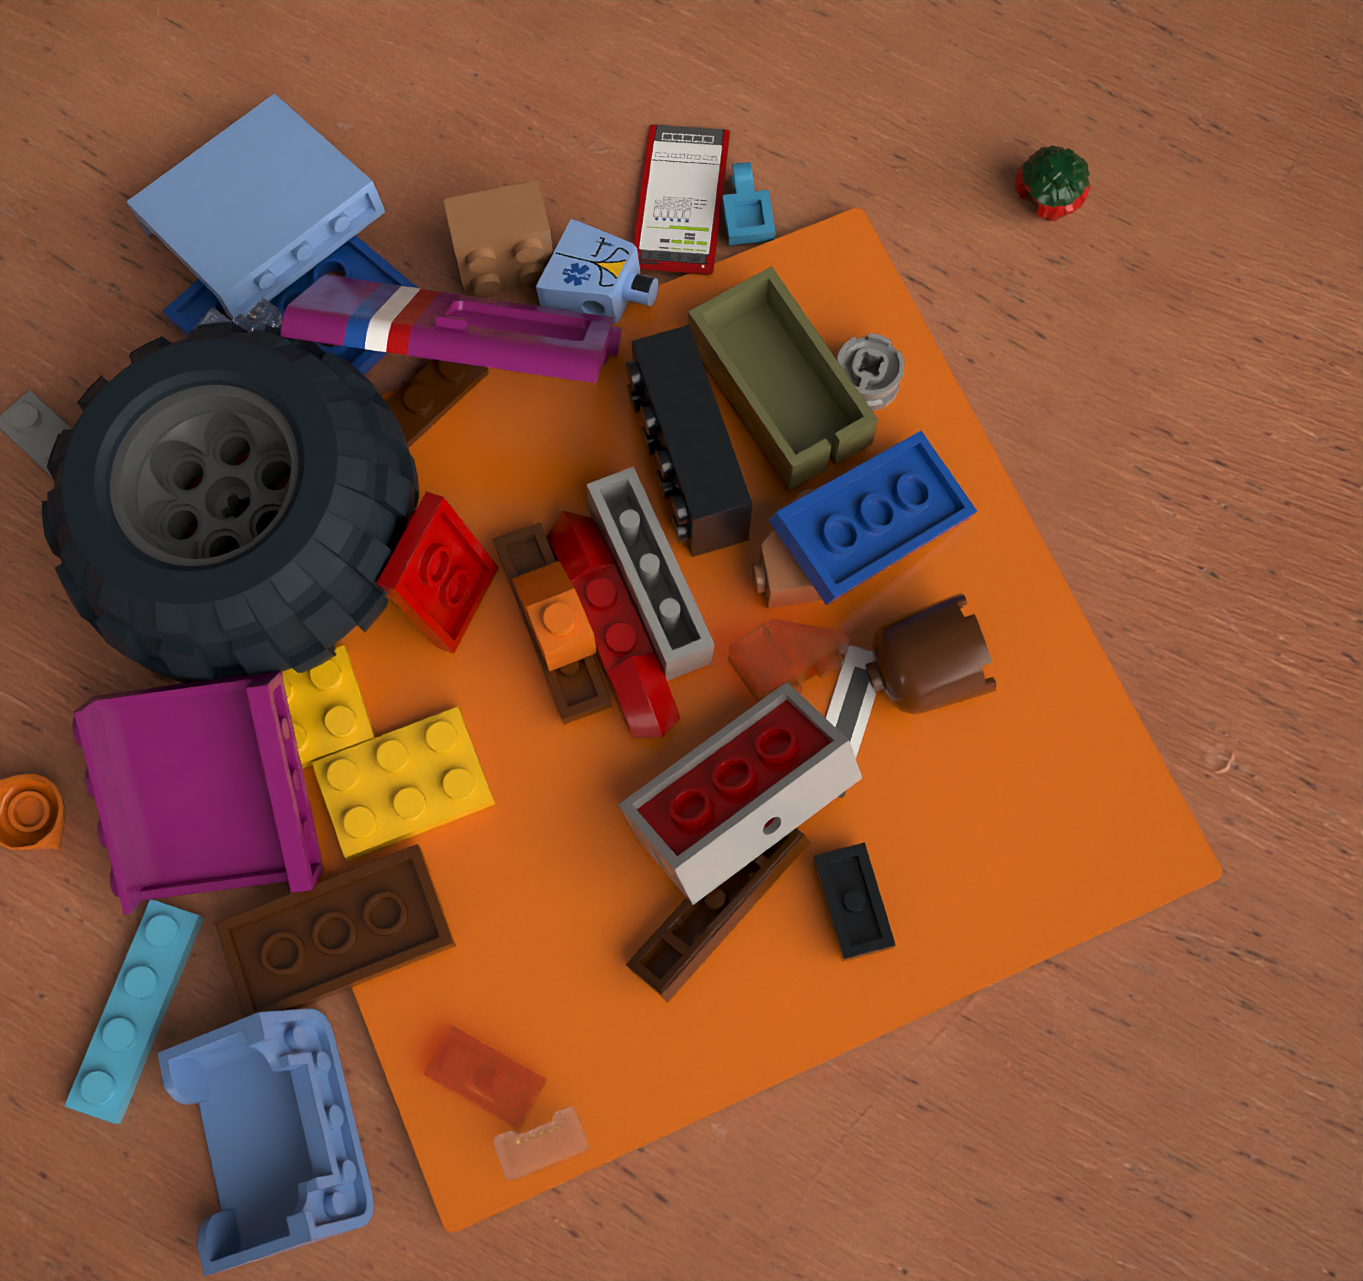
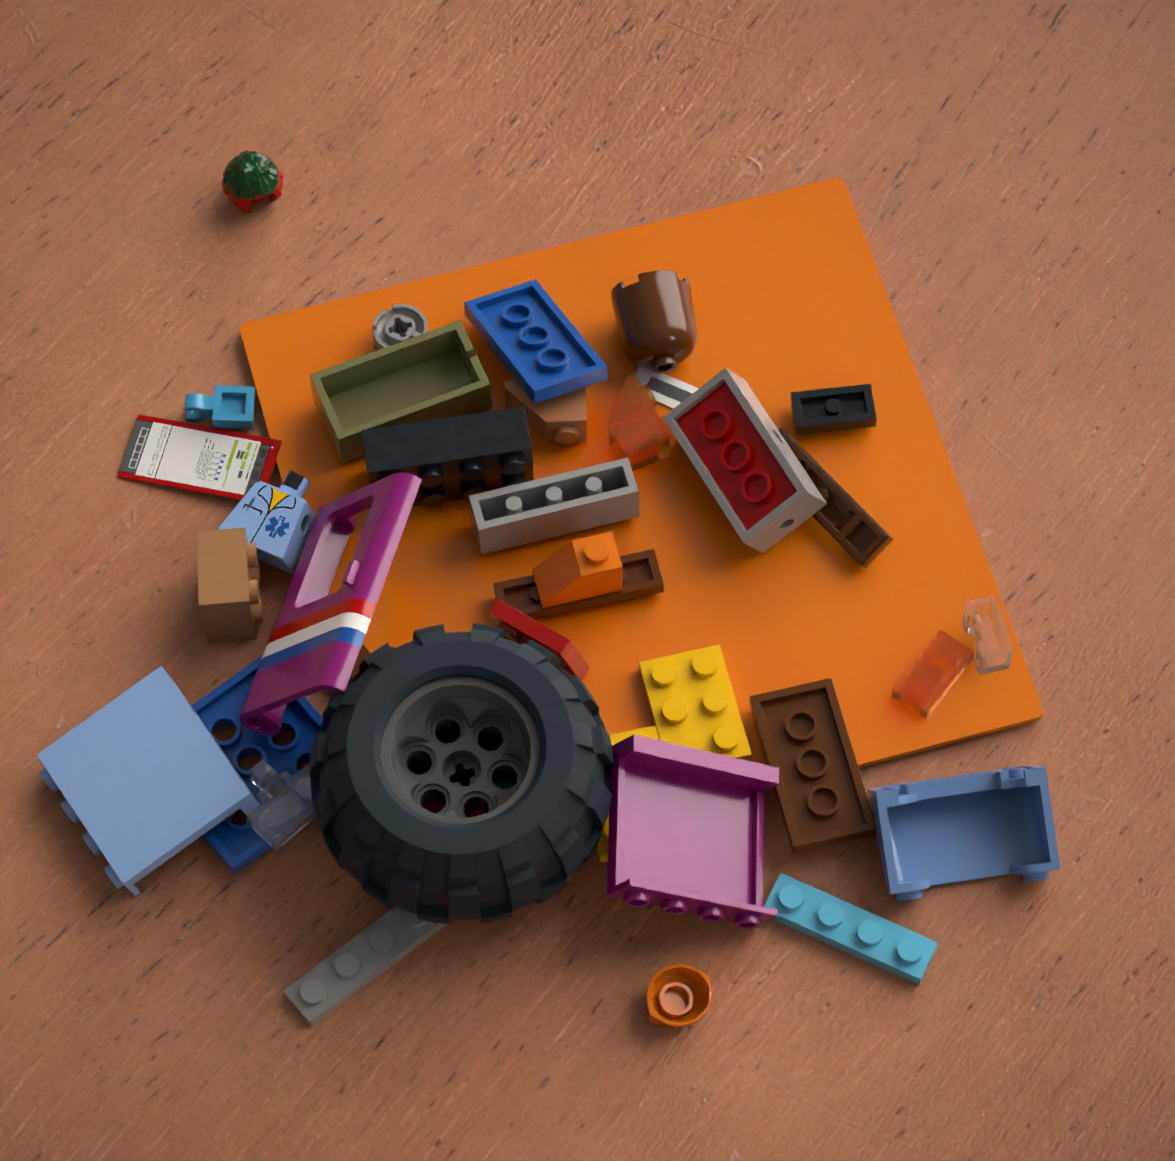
camera: 80 degrees left, 10 degrees down
red brick [546,510,681,738] -> none

